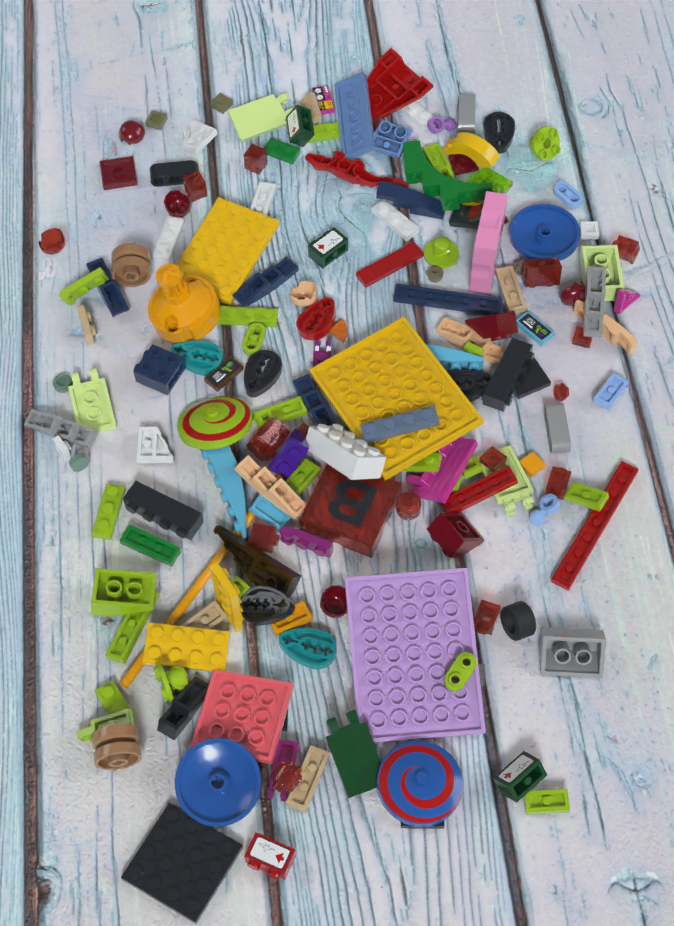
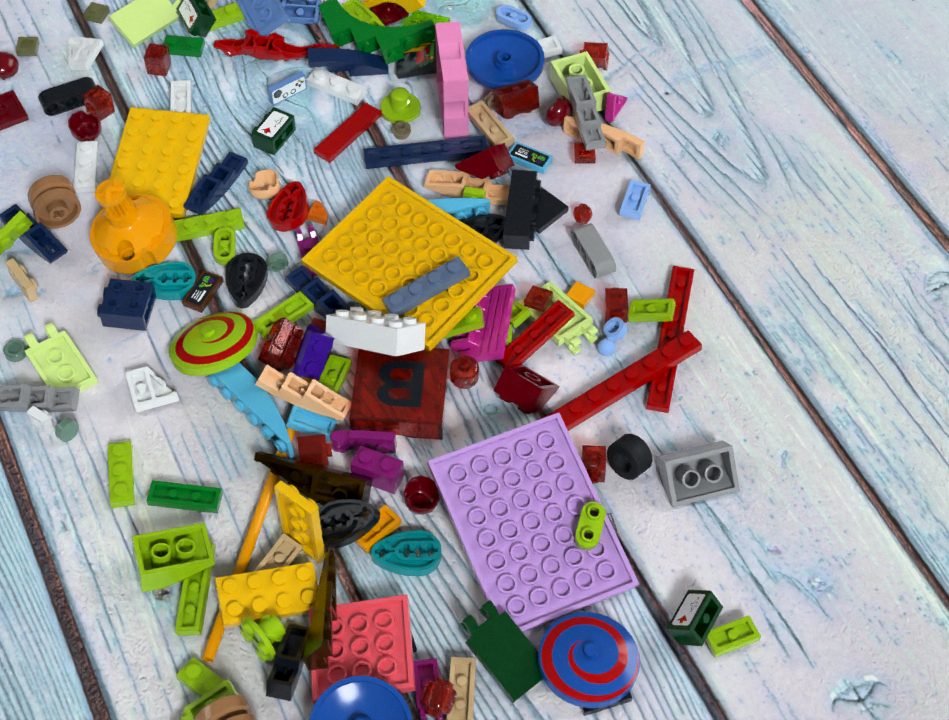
camera: 20 degrees left, 5 degrees down
black brick [123,481,203,540] -> none
none -> sand green tile [266,253,289,272]
none -> tile [267,71,307,106]
none -> dark brown wedge [303,551,337,671]
none -> magenta brick [350,446,404,494]
none -> red plate [541,330,702,431]

